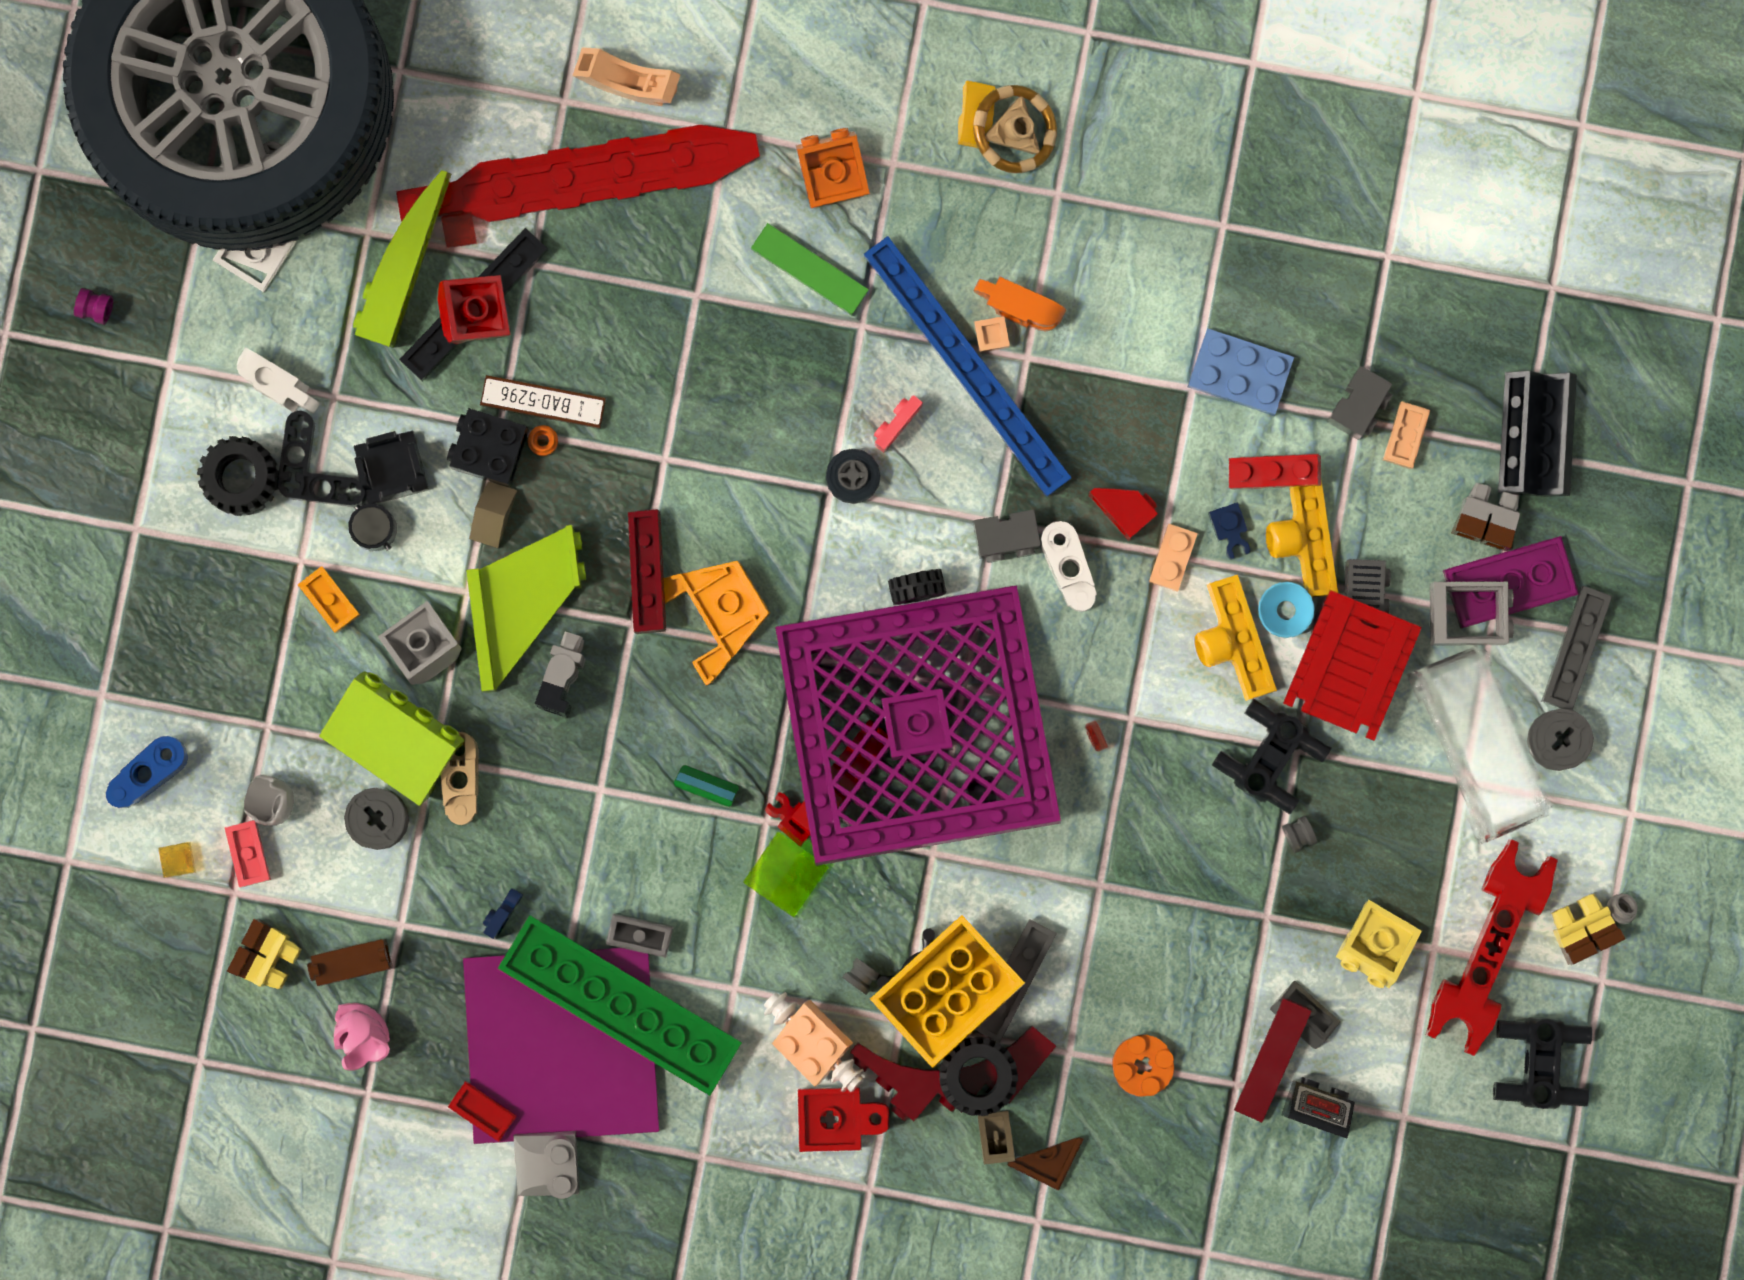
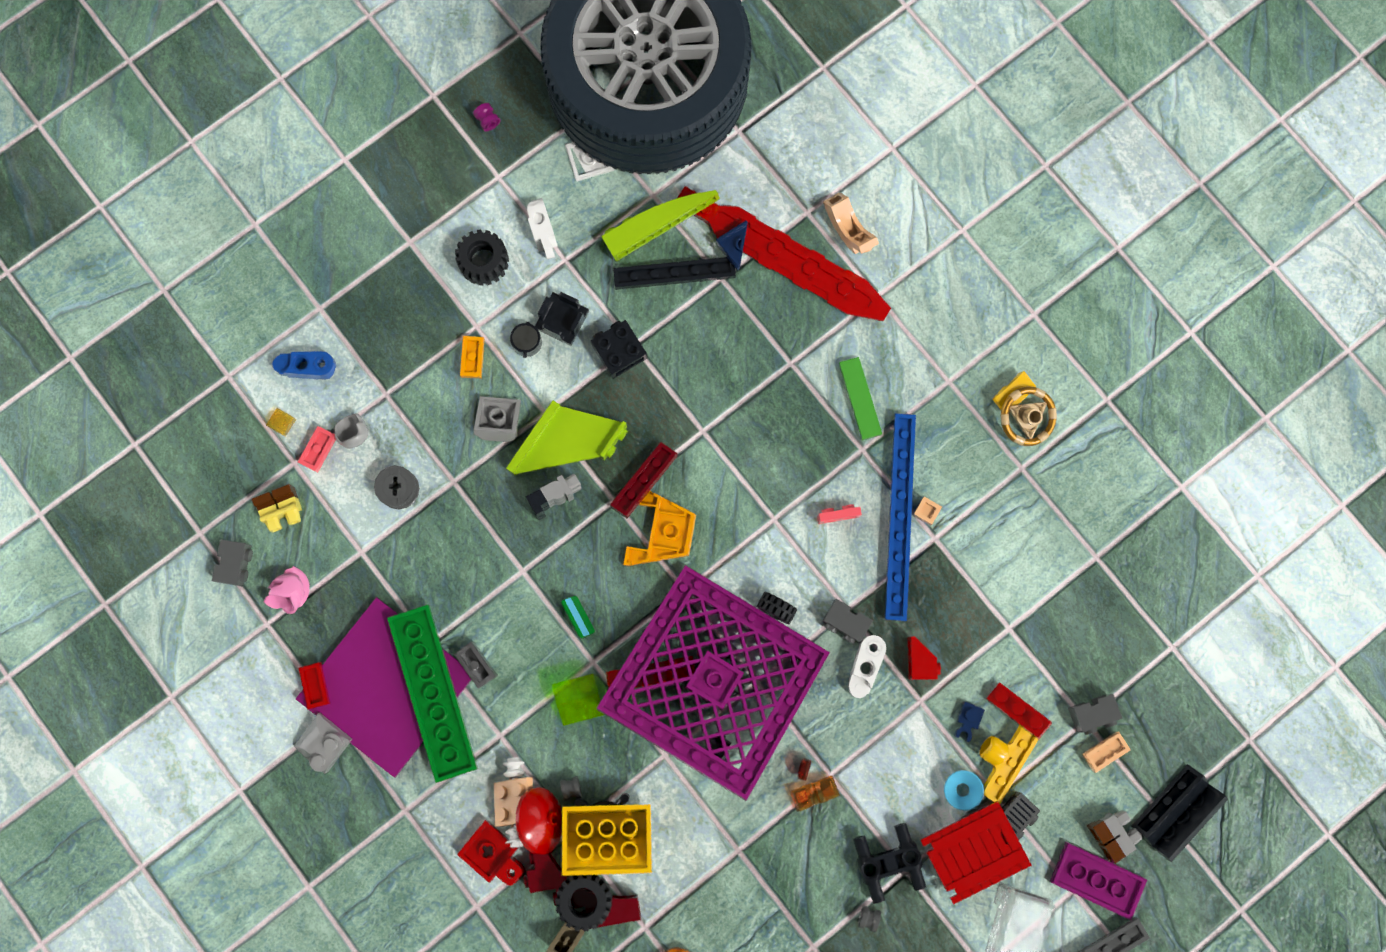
camera: 40 degrees right, 5 degrees down
black beam [277,410,366,507] -> none
reddish brown brick [307,939,393,986] -> none
lime panel [319,671,465,806] -> none
red slope [437,275,510,344] -> none
clear red tile [441,211,477,248] -> none
tan piece [441,732,479,825] -> none
dark tan slope [469,481,517,549] -> none
white tile [480,375,606,429] -> none
dark blue plate [483,888,523,939] -> none
orange plate [528,425,558,456] -> none
red plate [765,792,811,847] -> none
orange plate [795,128,870,208] -> none
black wheel [826,448,881,504] -> none
orange piece [973,277,1066,332] -> none
dark grey plate [975,919,1057,1043] -> none
light nougat plate [1149,524,1198,592] -> none
medium blue plate [1188,328,1294,416] -> none
yellow plate [1194,574,1277,701] -> none
light grey window [1430,582,1514,646] -> none
none -> dark grey brick [212,540,253,587]
none -> red dish [516,787,562,855]
none -> dark blue tile [716,220,748,271]
none -> clear orange slope [789,775,840,812]

